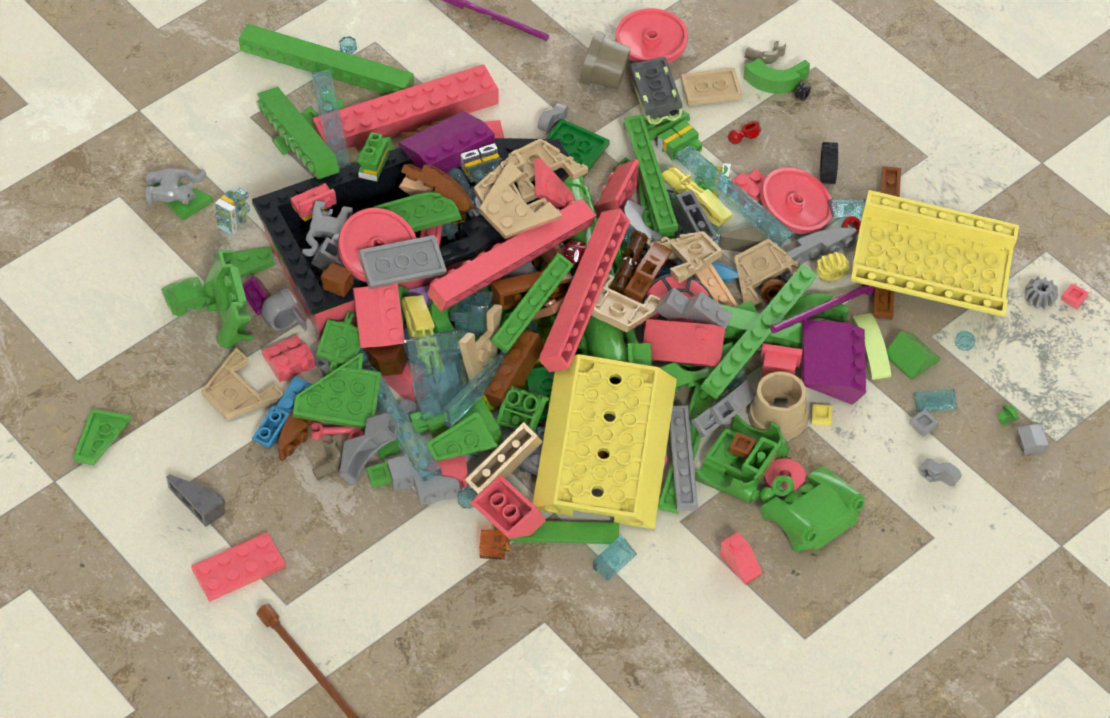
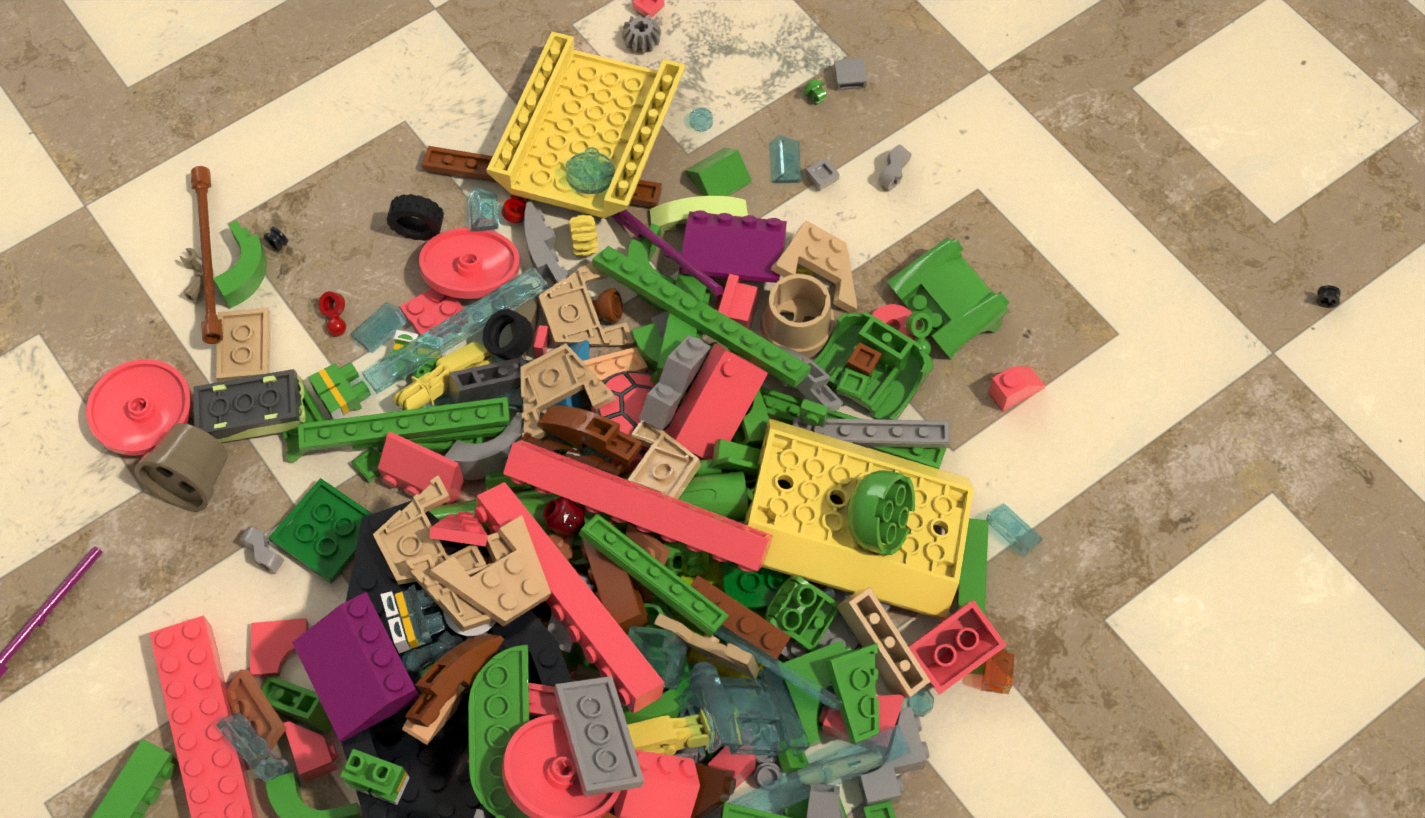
camera: 85 degrees left, 10 degrees up
none -> dark orange hose [191,166,223,344]
none -> clear light blue plate [216,712,290,782]
none -> clear light blue slope [350,303,407,353]
none -> black tyre [482,309,533,360]
none -> coral tile [533,325,550,359]
none -> clear light blue tile [566,147,615,194]
none -> tan wing [771,220,857,313]
none -> bright green plate [799,399,829,428]
none -> bright green tile [836,368,870,402]
none -> bright green cylinder [847,470,915,555]

